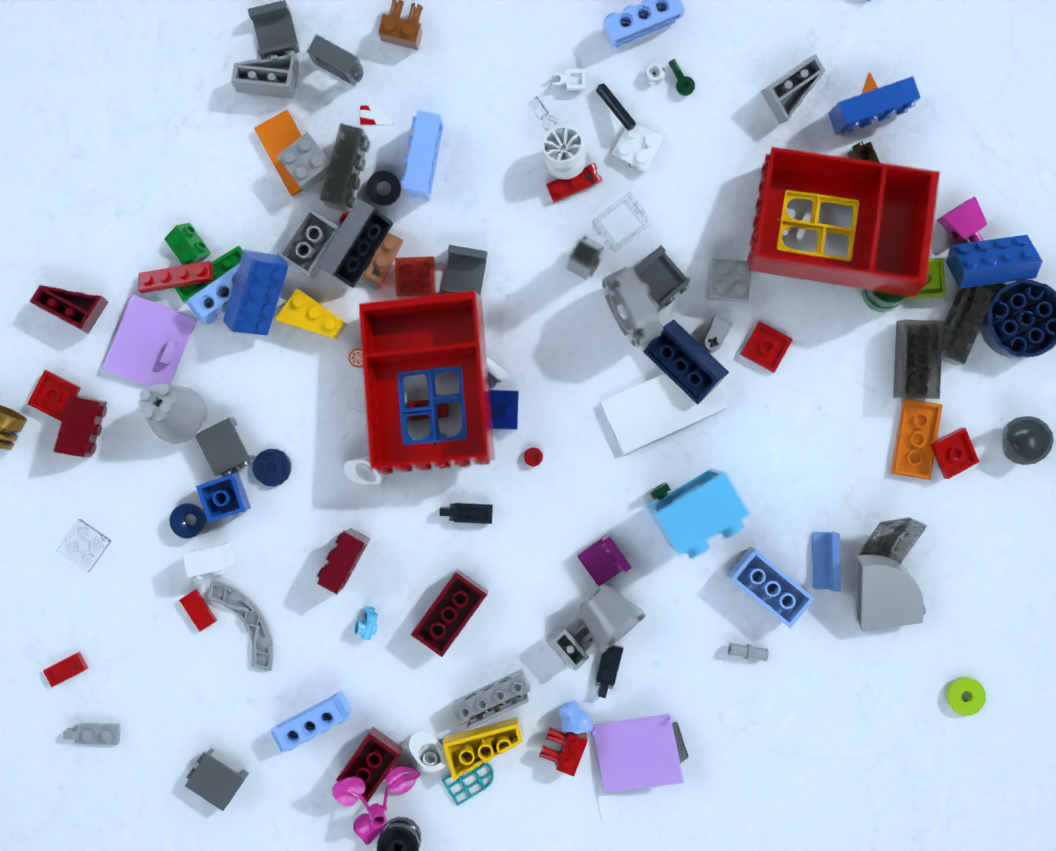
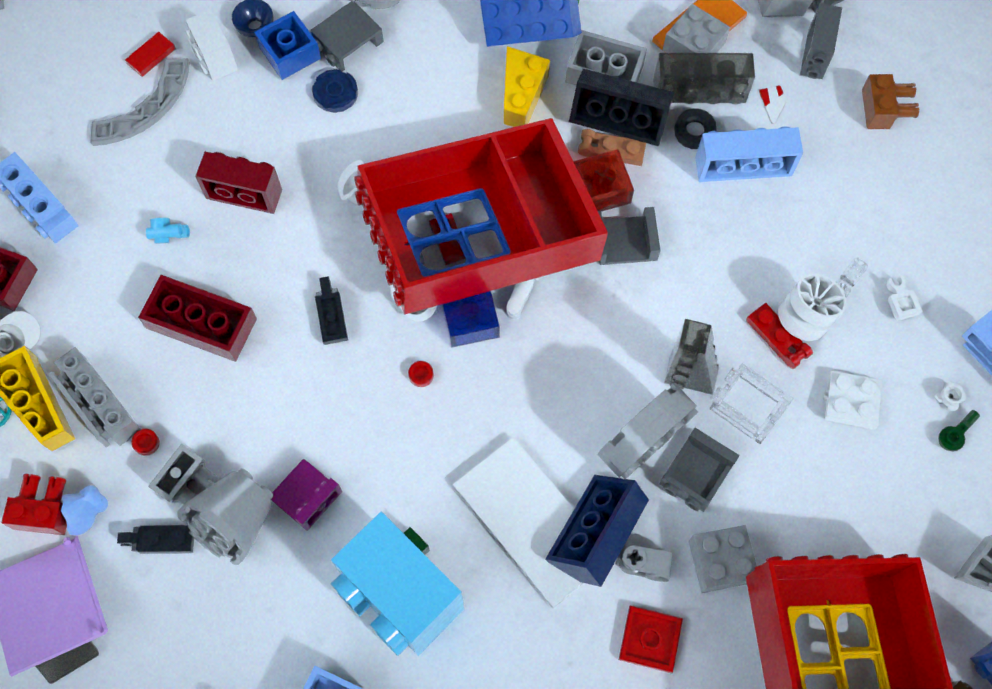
camera: 70 degrees right, 20 degrees down
black axle [596,83,636,131] -> none
none -> red tile [131,429,160,456]

